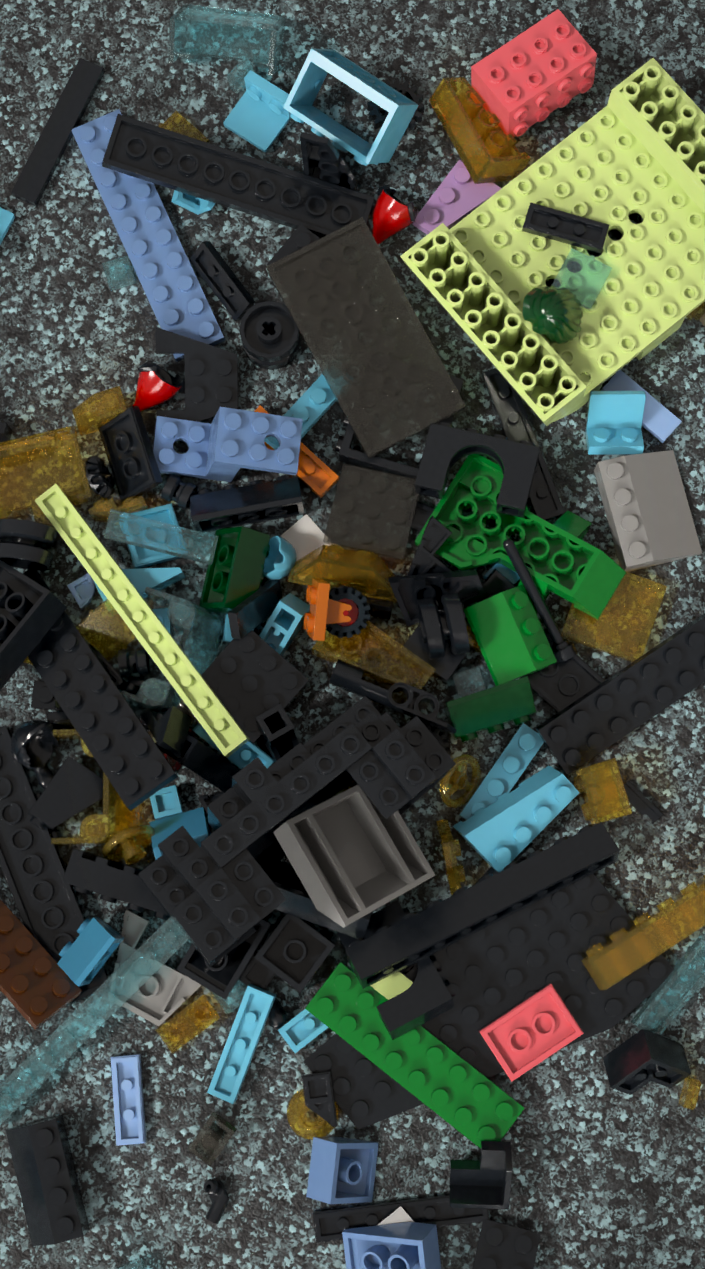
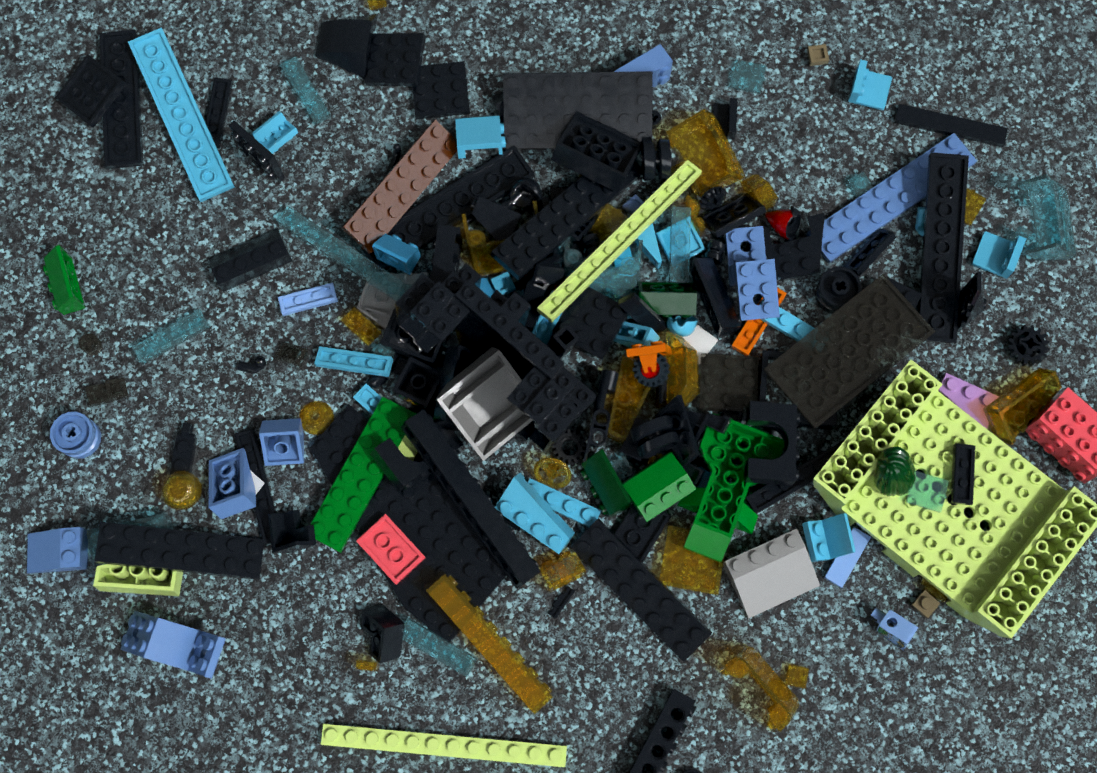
camera: 75 degrees right, 5 degrees down
clear yellow piece [102,825,155,864] -> none
medium azure hose [283,48,419,166] -> none
black tile [302,1071,338,1127] -> none
red hat [373,185,419,245] -> none
clear yellow wing [436,819,466,895] -> none
black piece [503,539,577,663] -> none

